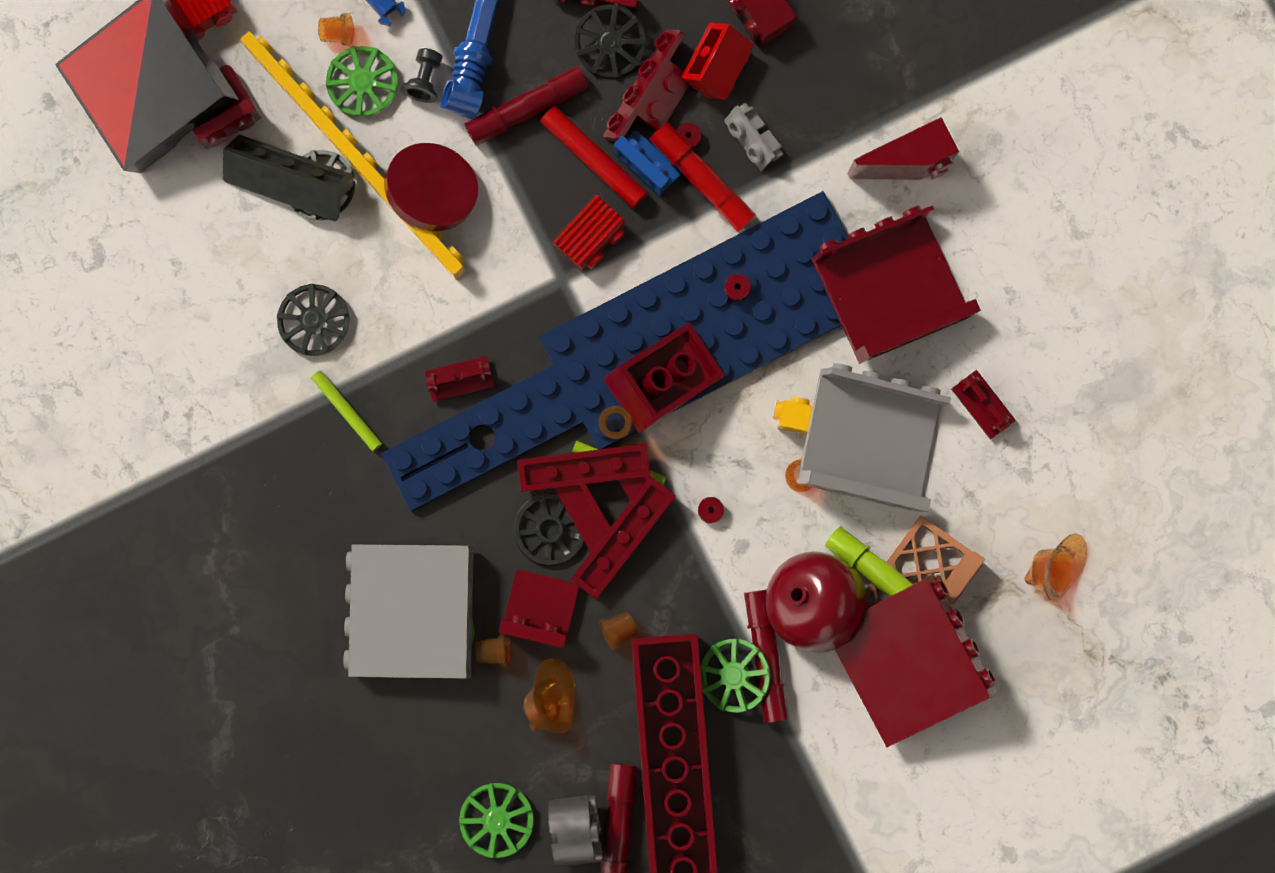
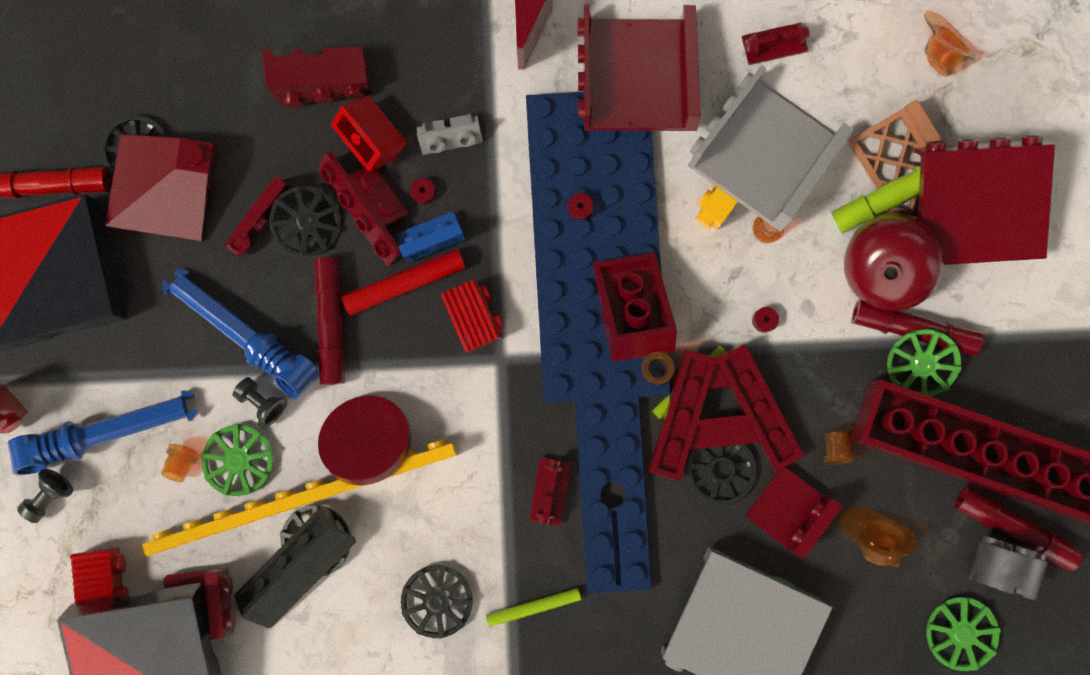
camera: 60 degrees left, 0 degrees up
clear orange piece [476,634,511,667] -> none
red piece [649,122,756,232] -> none

